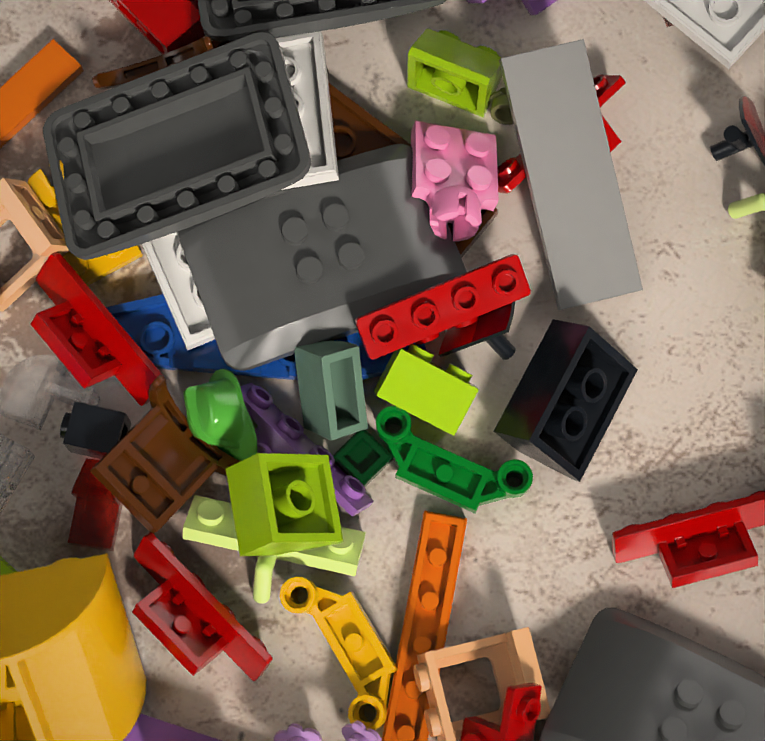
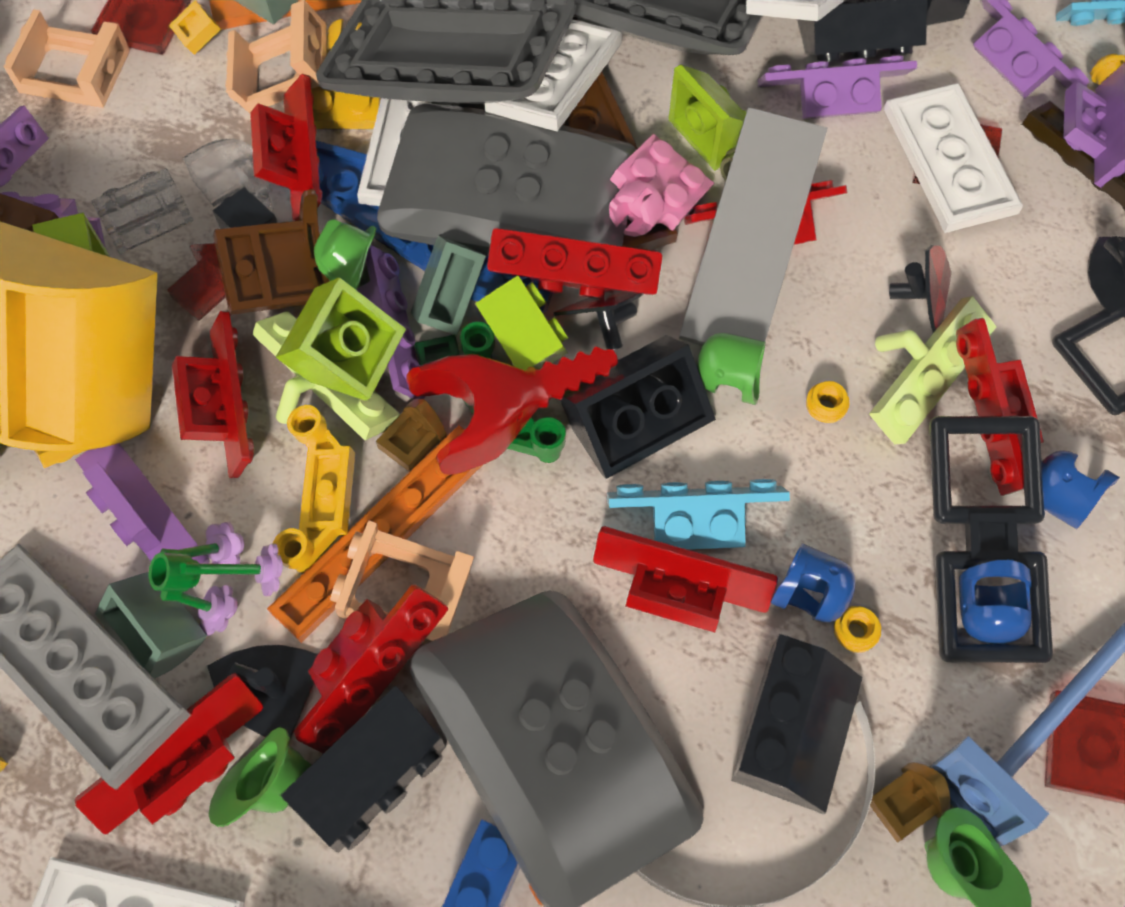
camera: 30 degrees right, 10 degrees down
none -> pearl gold tile [376,399,447,472]
none -> red animal [406,346,618,475]
none -> medium azure bracket [607,479,790,549]
none -> bright green helmet [697,333,766,405]
none -> yellow plate [806,381,850,423]

